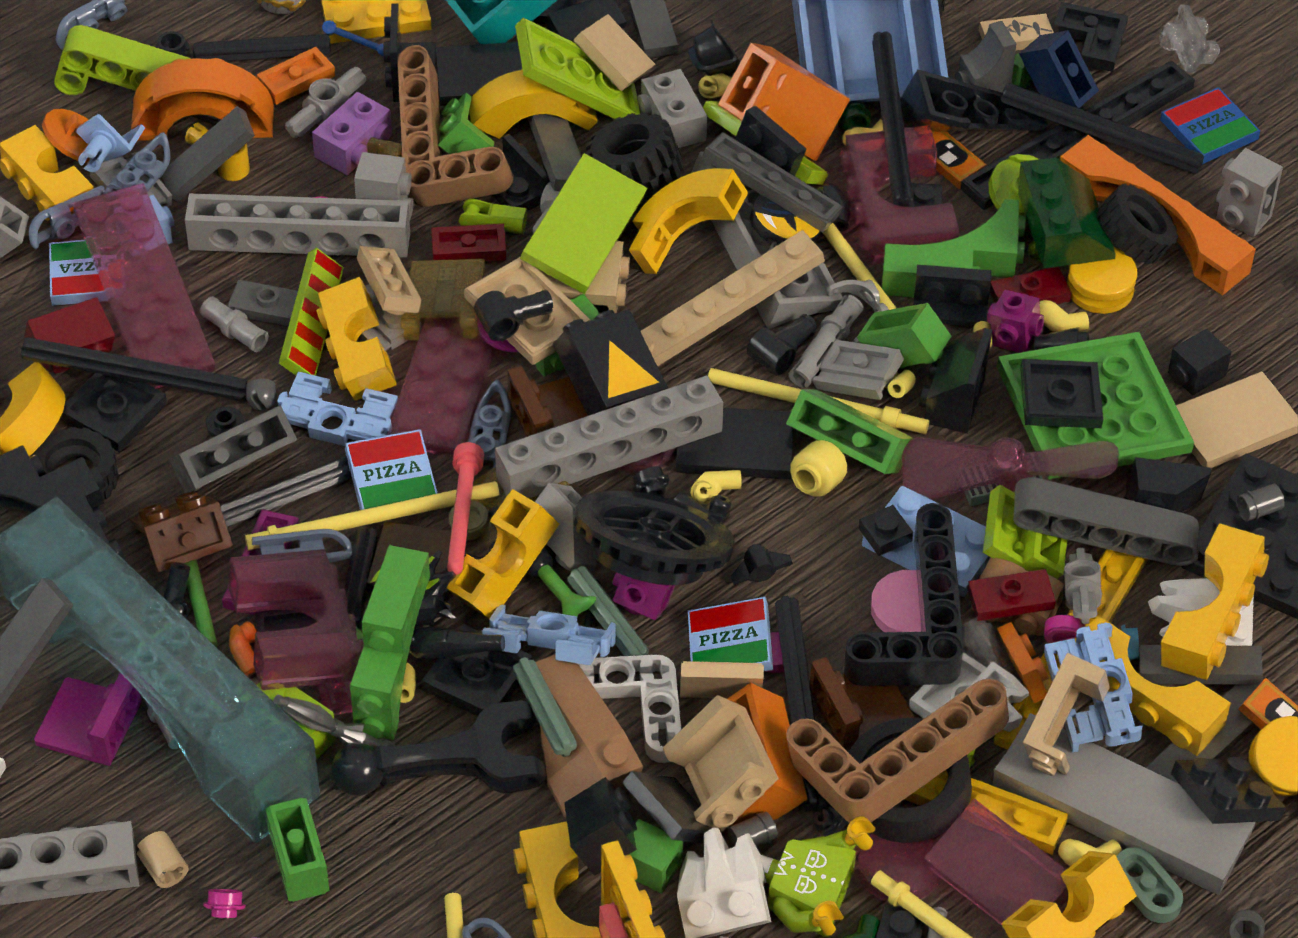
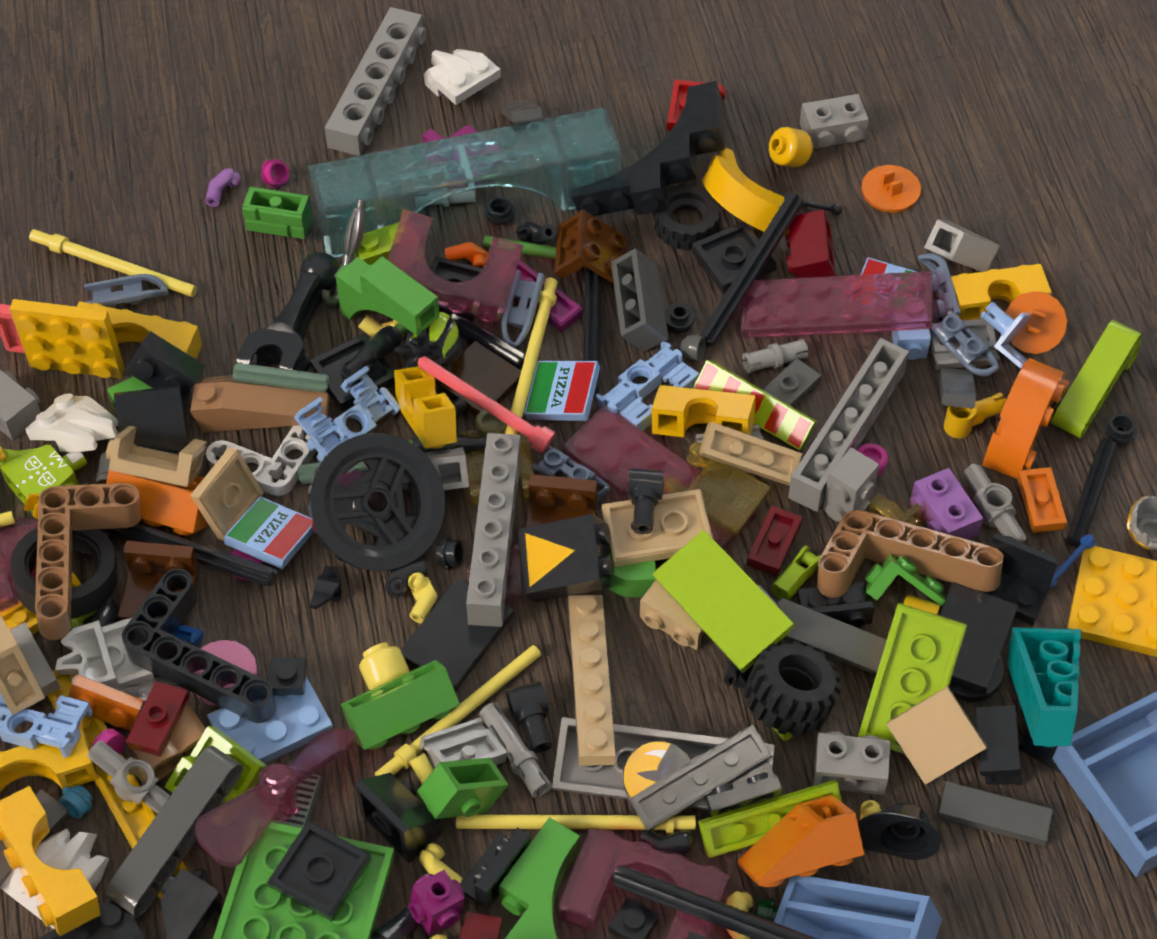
camera: 120 degrees right, 5 degrees up
tan piece [137,831,189,888] -> none
yellow arch [629,168,748,274] -> none
light grey cap [826,280,889,343] -> none

